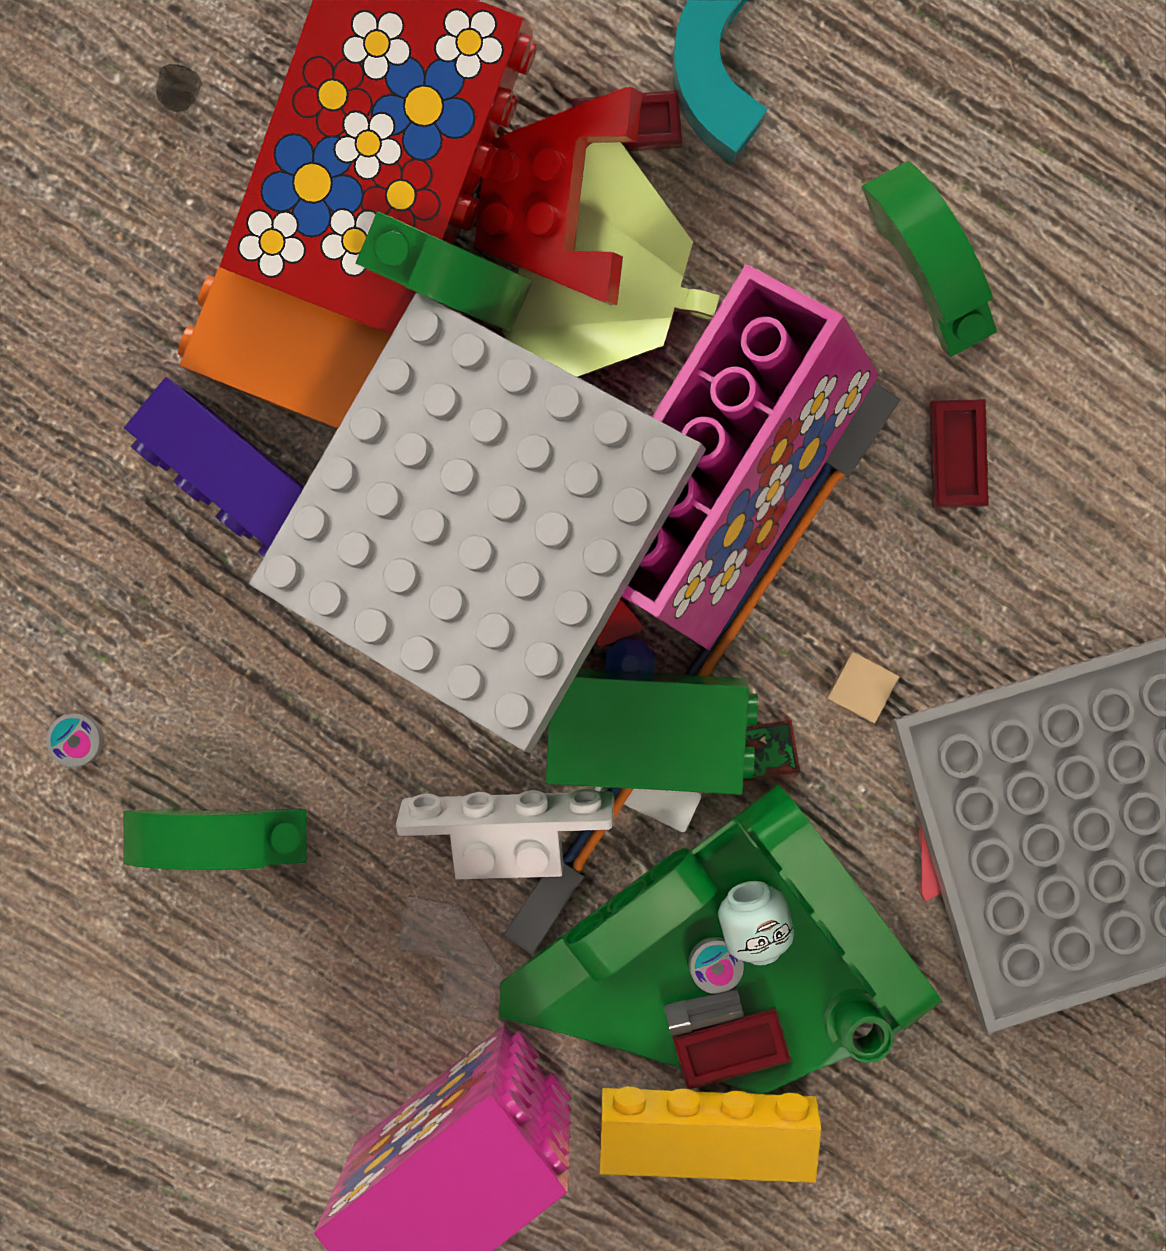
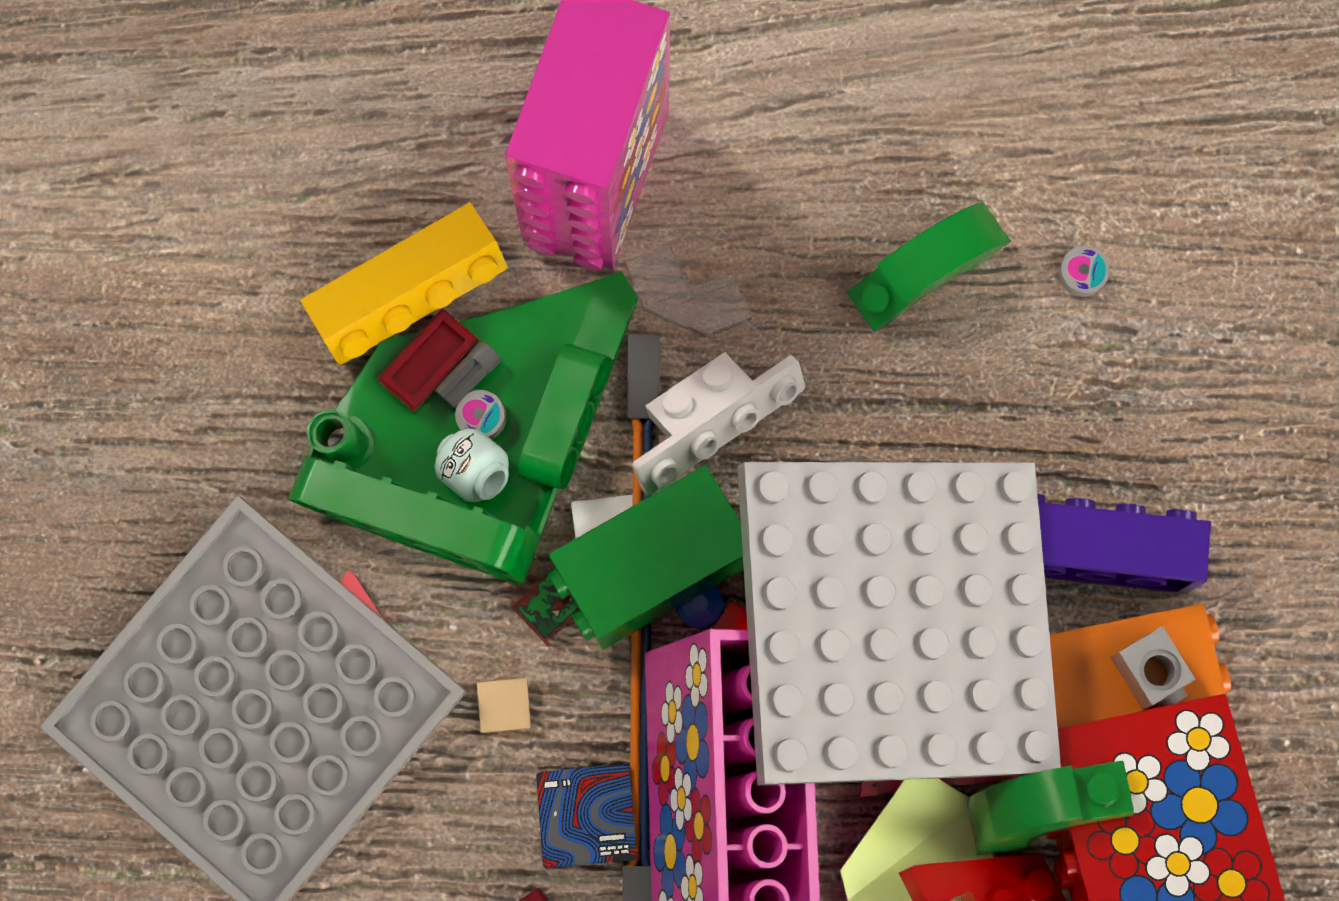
camera: 145 degrees right, 10 degrees down
none -> sticker [536,764,637,868]
none -> light grey brick [1110,626,1196,709]

